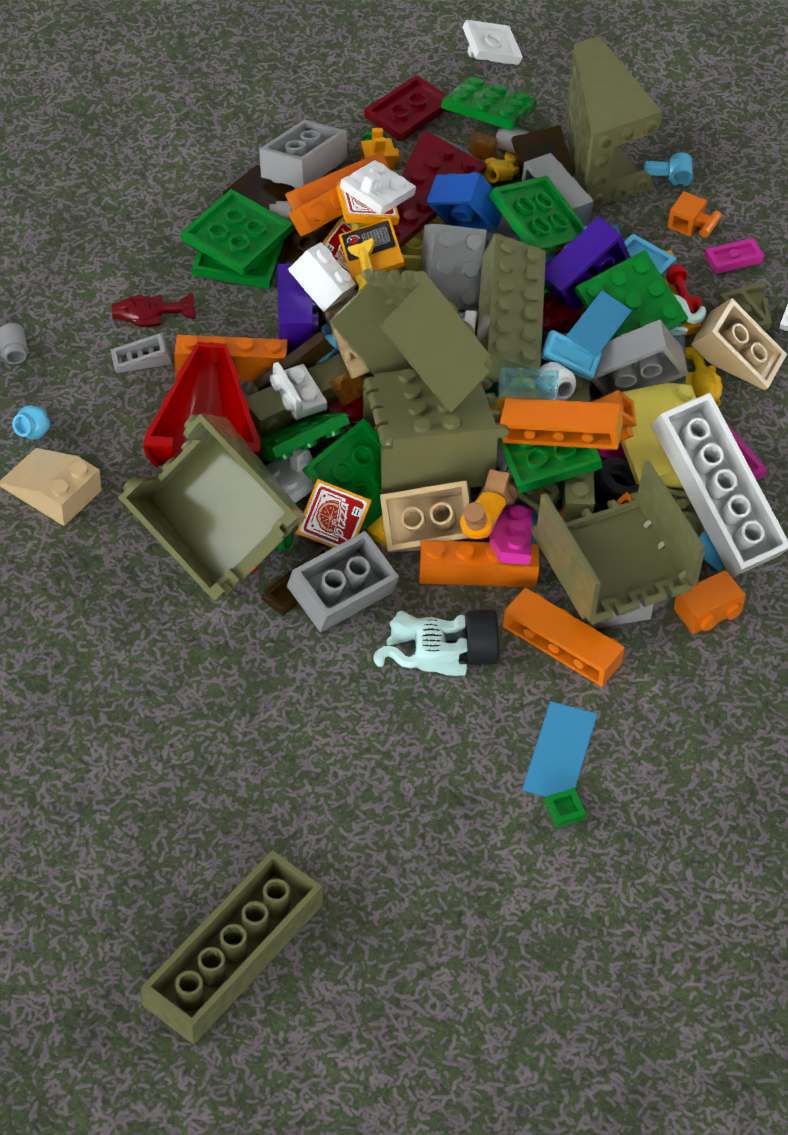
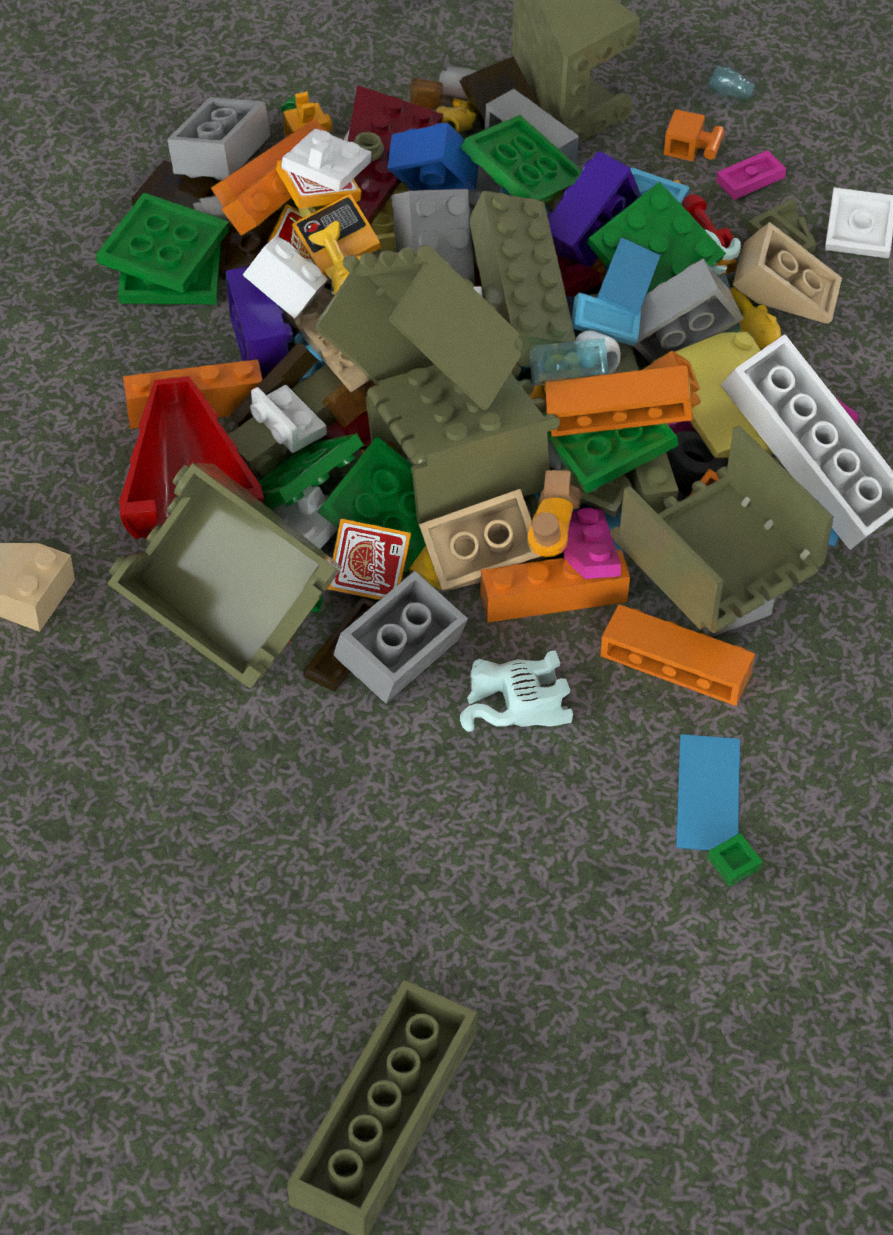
camera: 10 degrees left, 0 degrees up
light grey slope [110,333,172,373] -> none
dark red animal [111,293,196,327] -> none
dark red plate [364,75,447,142] -> none
green plate [441,77,537,131] -> none
black tyre [466,609,499,665] -> none
medium azure axle [643,152,693,186] -> none
orange brick [673,570,746,634] -> none
none -> olive plate [353,132,384,162]
none -> clear light blue cone [708,64,756,101]

